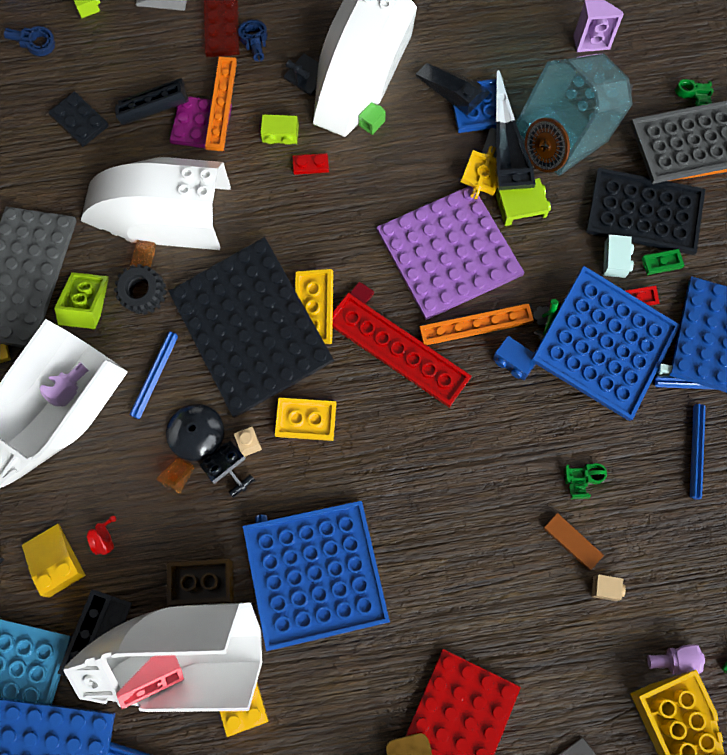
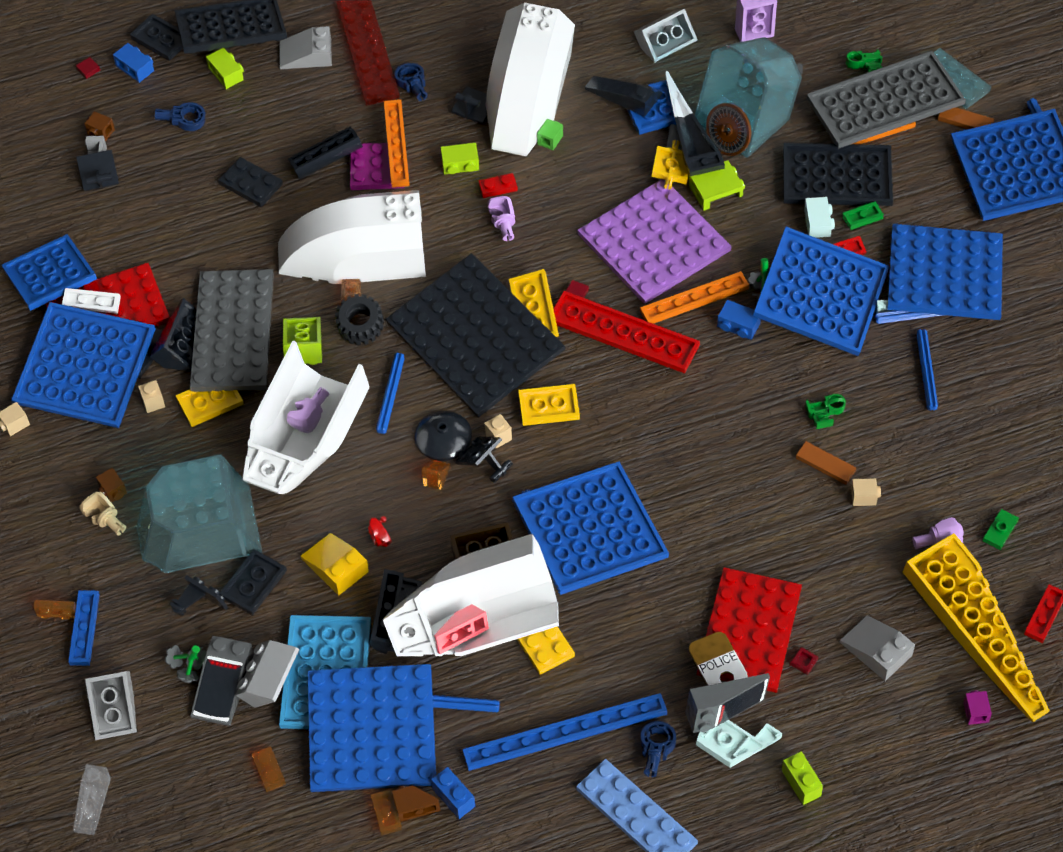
camera: 10 degrees left, 15 degrees down
none -> lavender piece [488,196,515,241]
none -> light grey slope [633,9,697,62]

